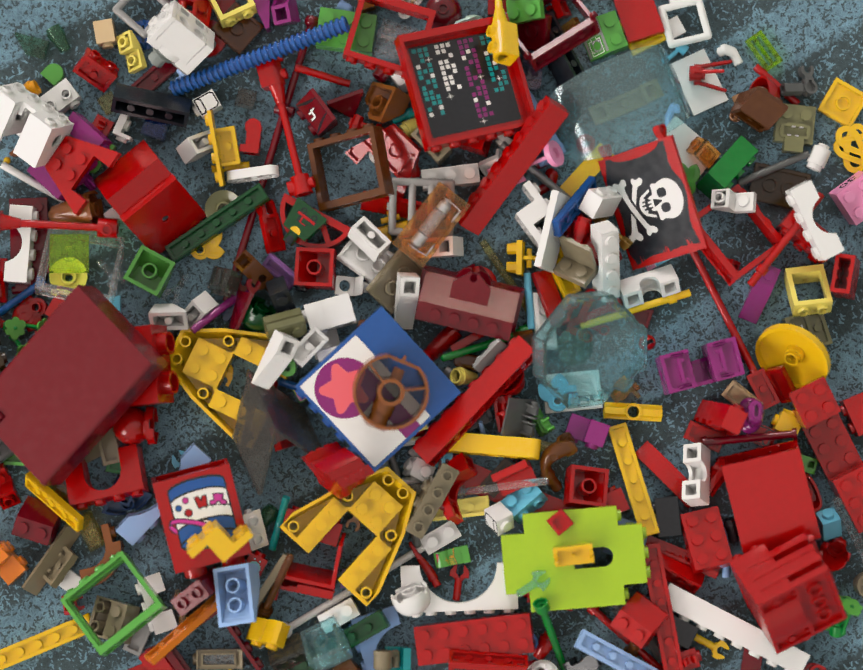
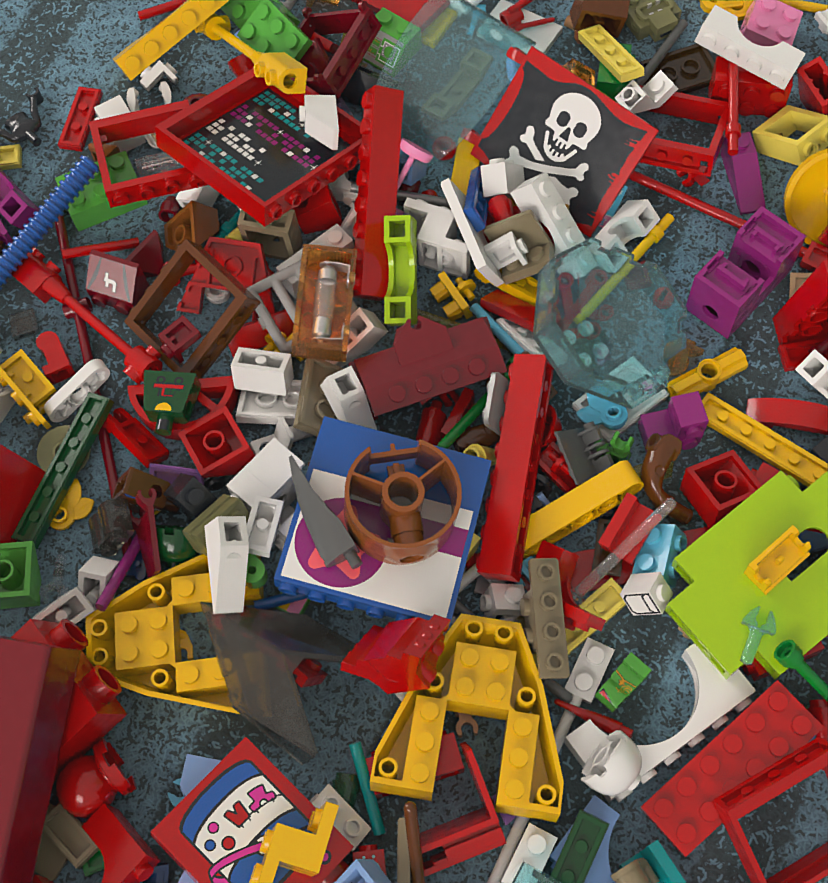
camera: 30 degrees left, 20 degrees down
red bar [450,565,469,601] -> none
red tile [546,508,574,536] -> none
white brick [806,143,831,173] -> none
none -> dark red bracket [158,315,202,364]
none -> dark grey piece [289,455,363,569]
none -> white slope [299,95,339,150]
none -> lime arch [384,215,417,326]
none -> white bracket [484,231,529,270]
none -> light yellow tile [578,24,644,83]

